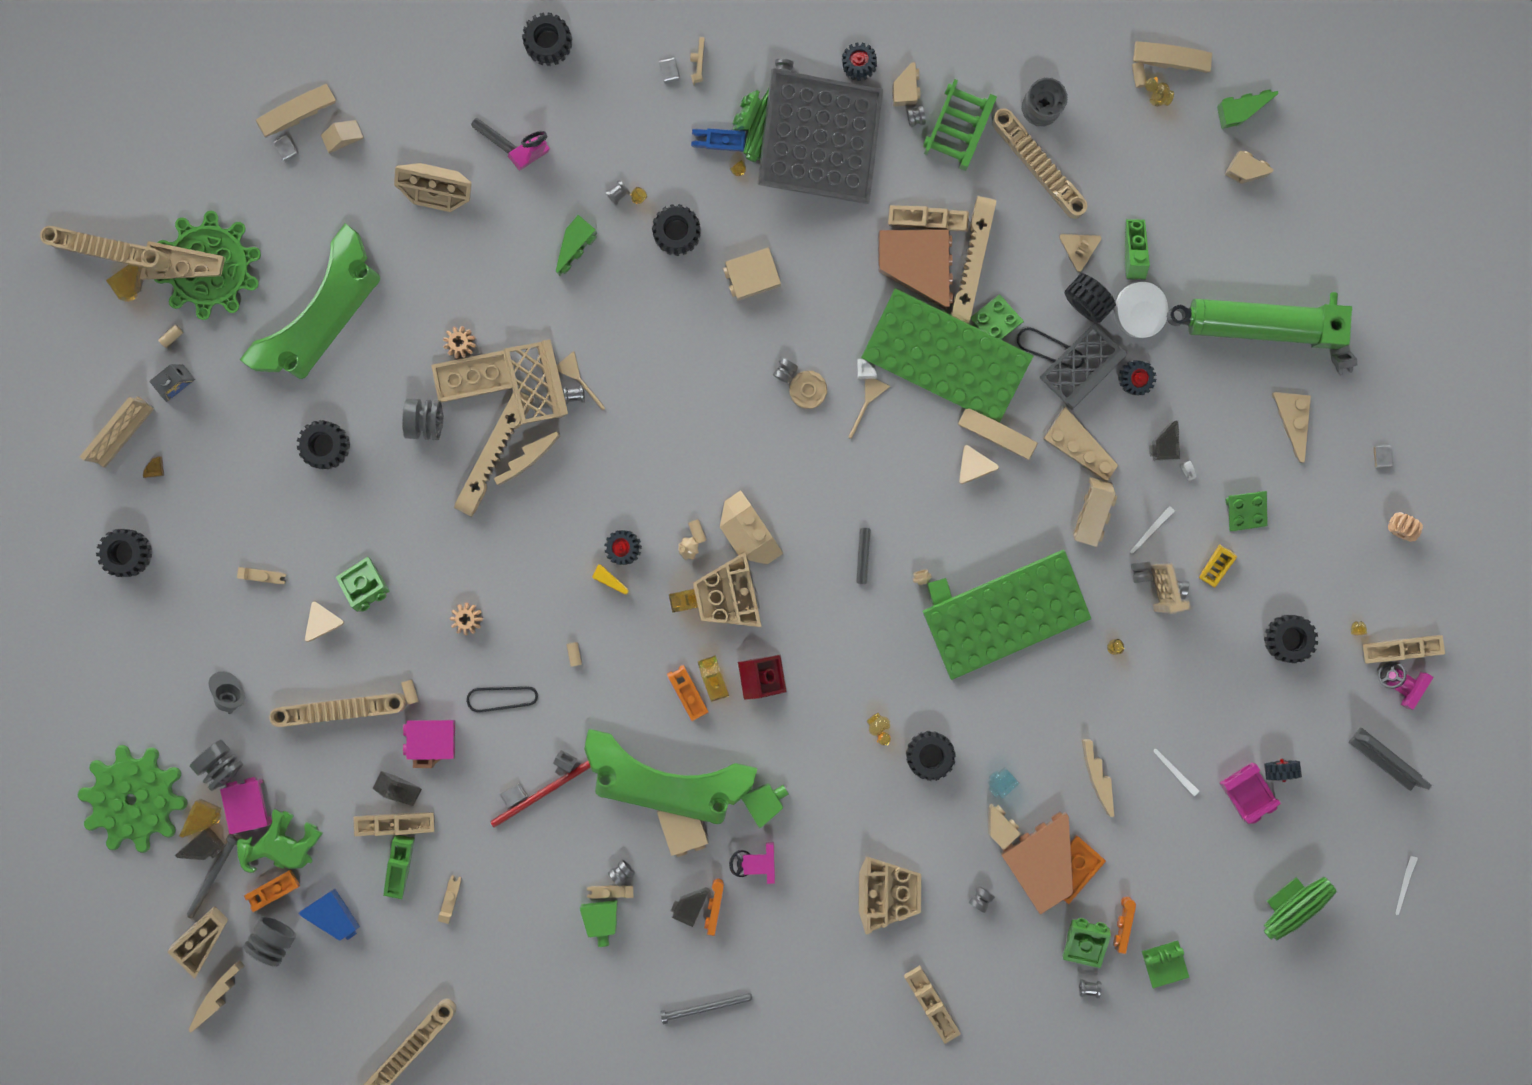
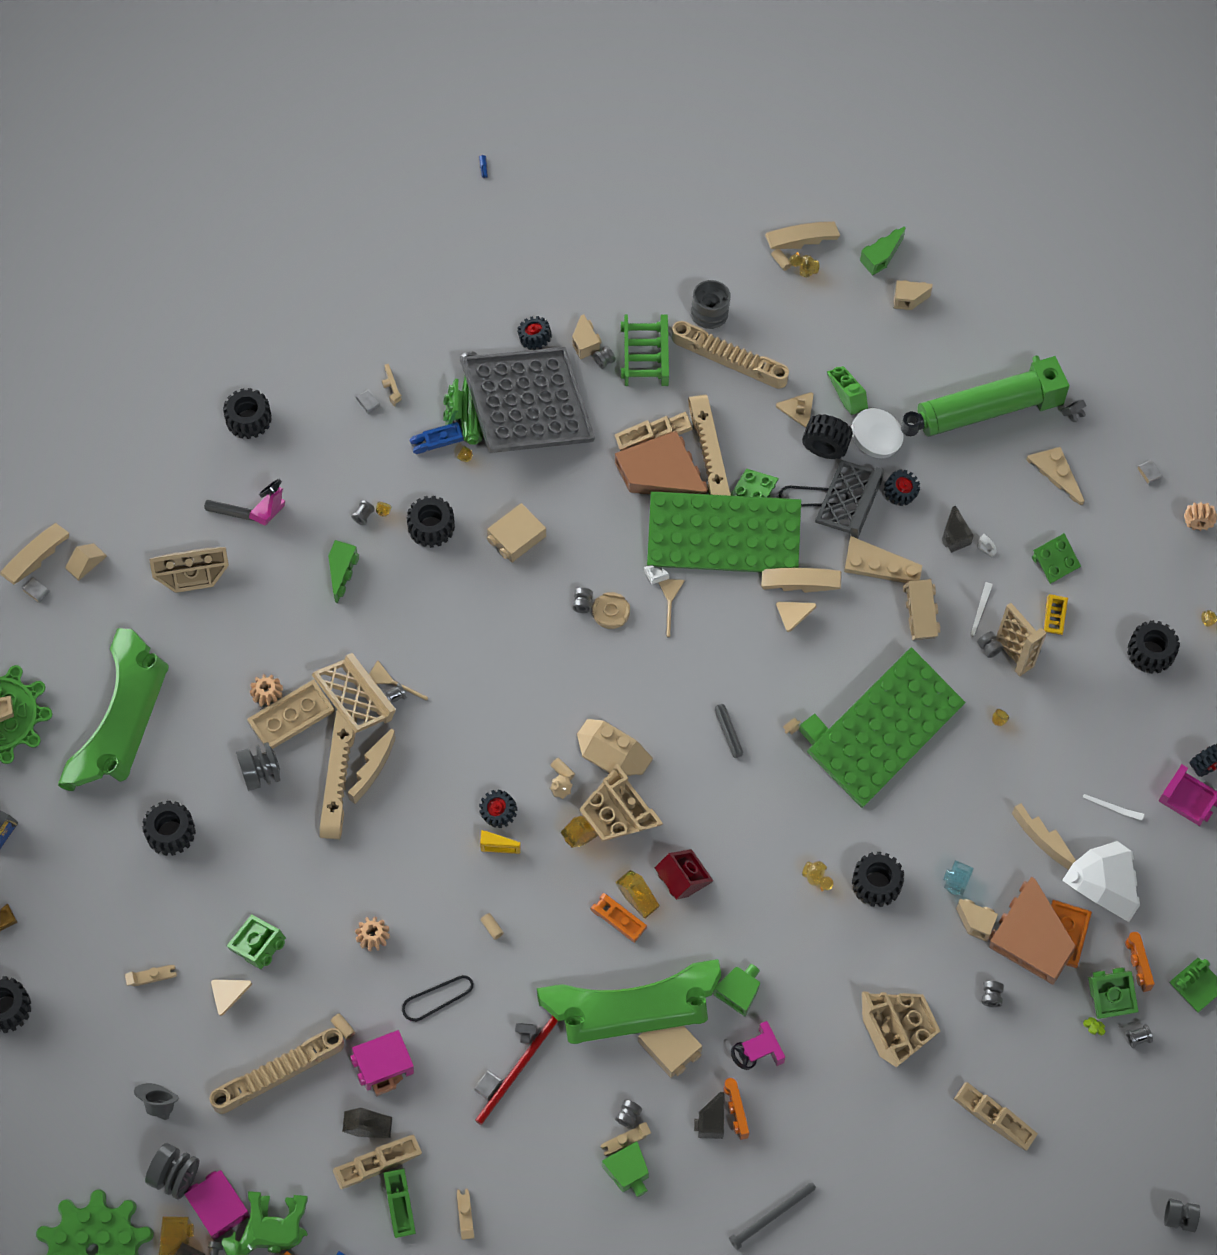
camera: 20 degrees left, 25 degrees down
none -> white brick [1062,841,1140,922]
none -> lime plant [1083,1017,1106,1035]

